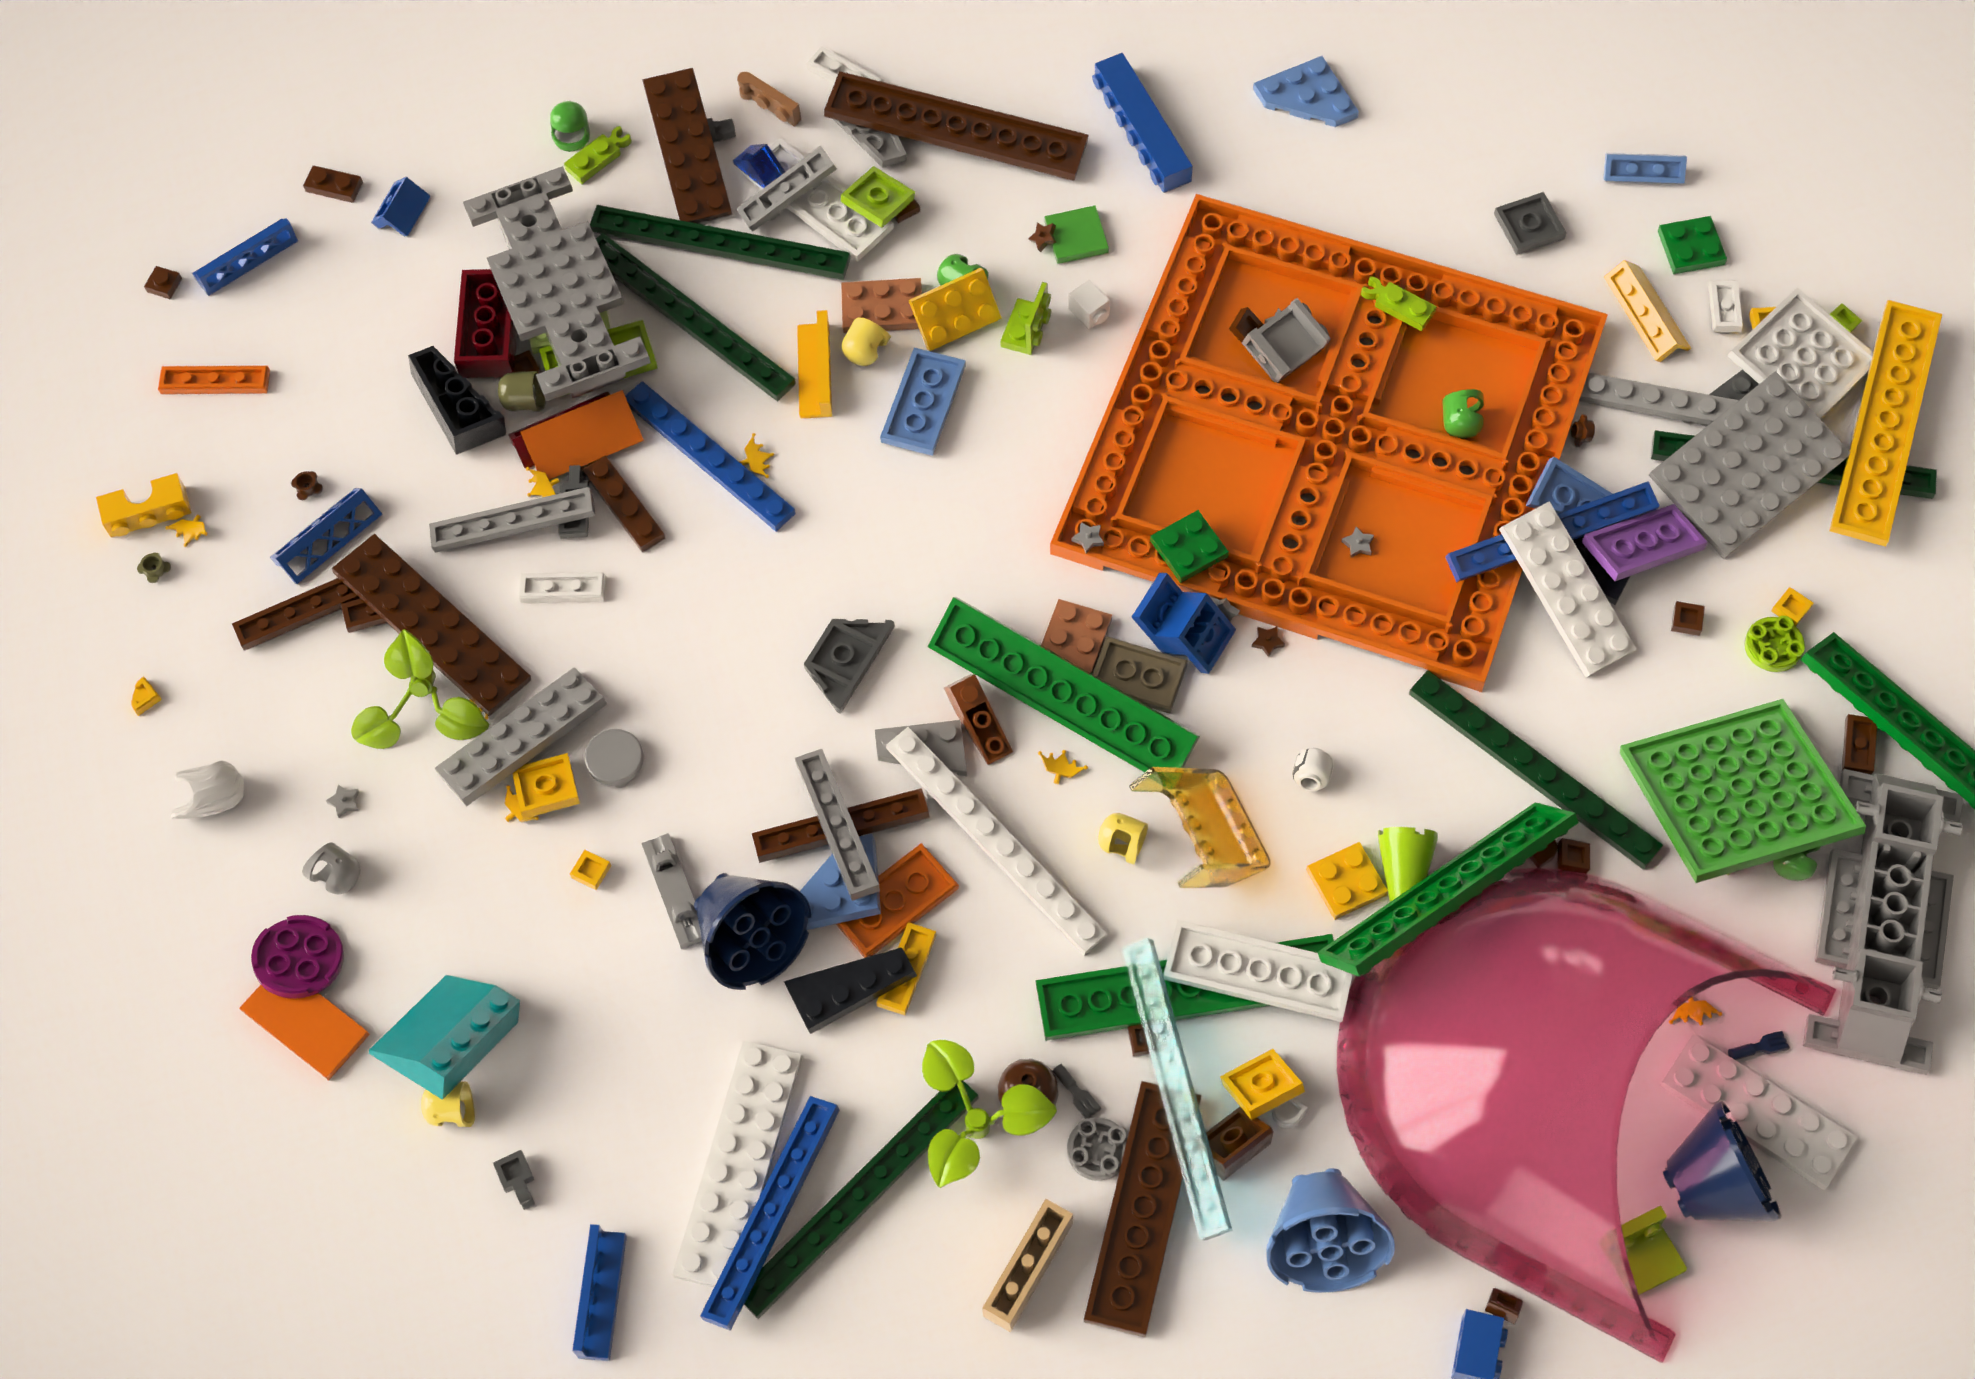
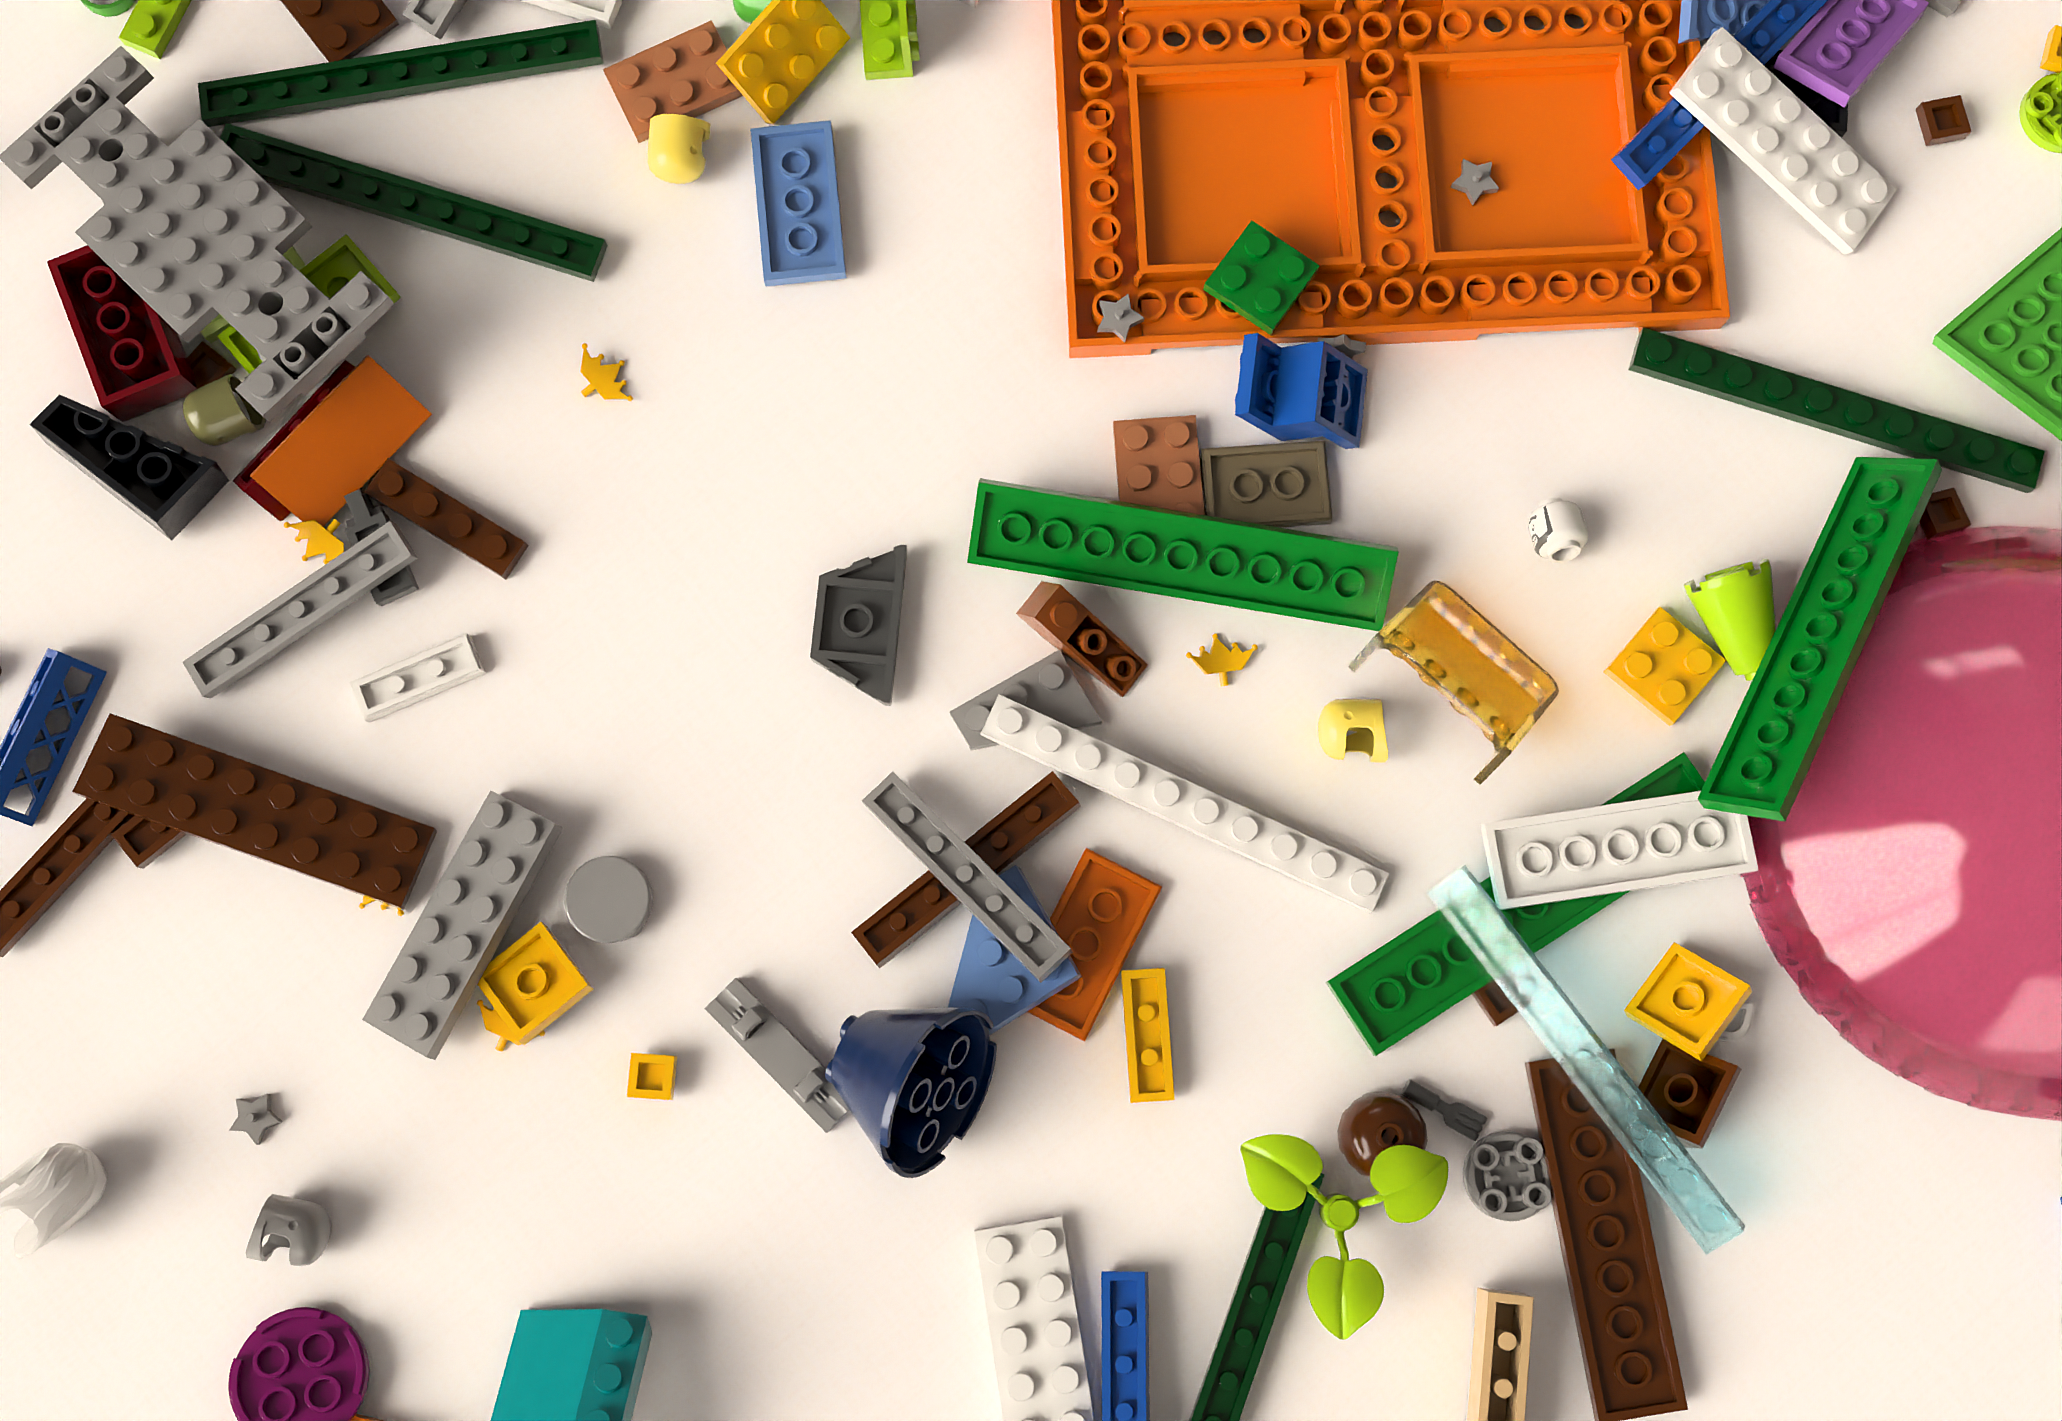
camera: 25 degrees left, 15 degrees up
lime plant [351,629,489,749] -> none
blue plate [625,381,796,532] -> none
black wing [784,947,917,1034] -> none
yellow panel [797,310,832,418] -> none
reddish brown piece [1252,626,1285,658] -> none
medium blue cone [1266,1168,1395,1293] -> none

